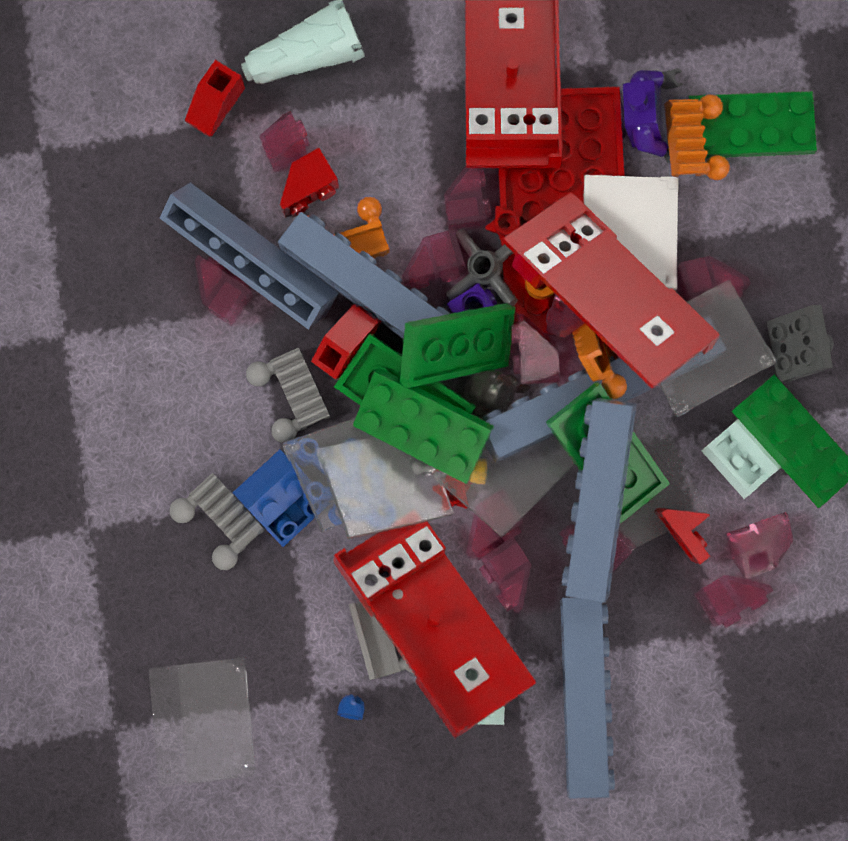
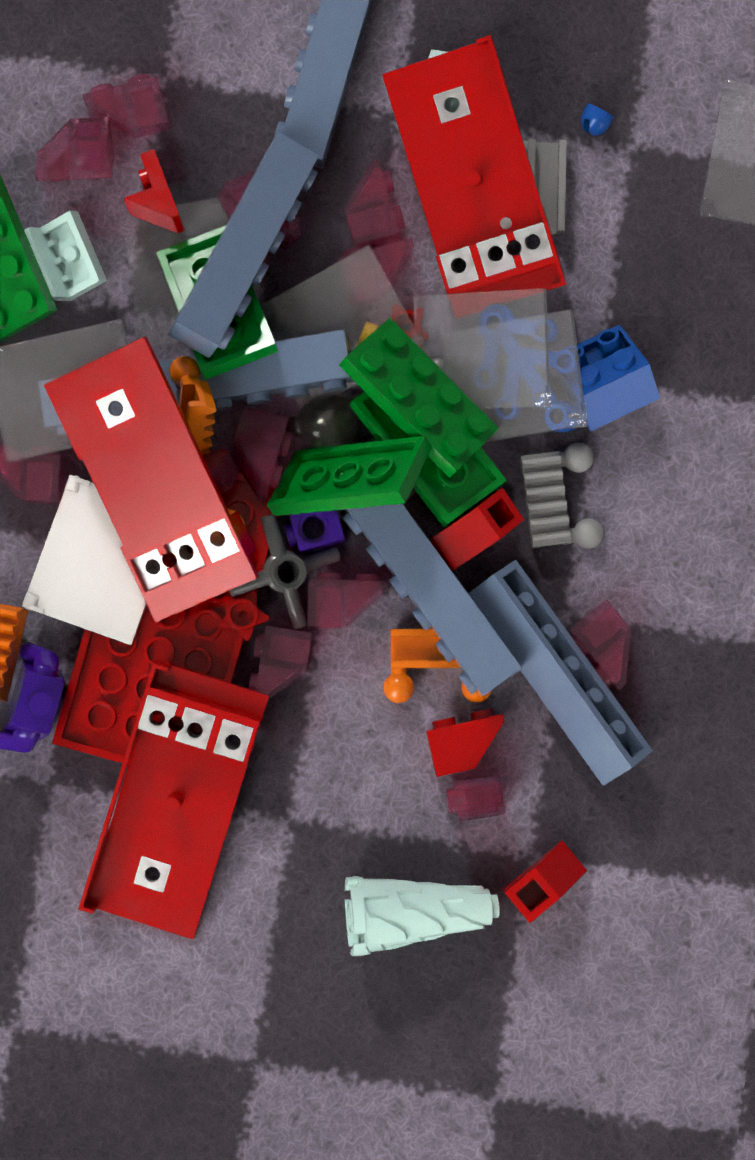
camera: 165 degrees left, 5 degrees up
light grey gear [169,473,265,570] -> none

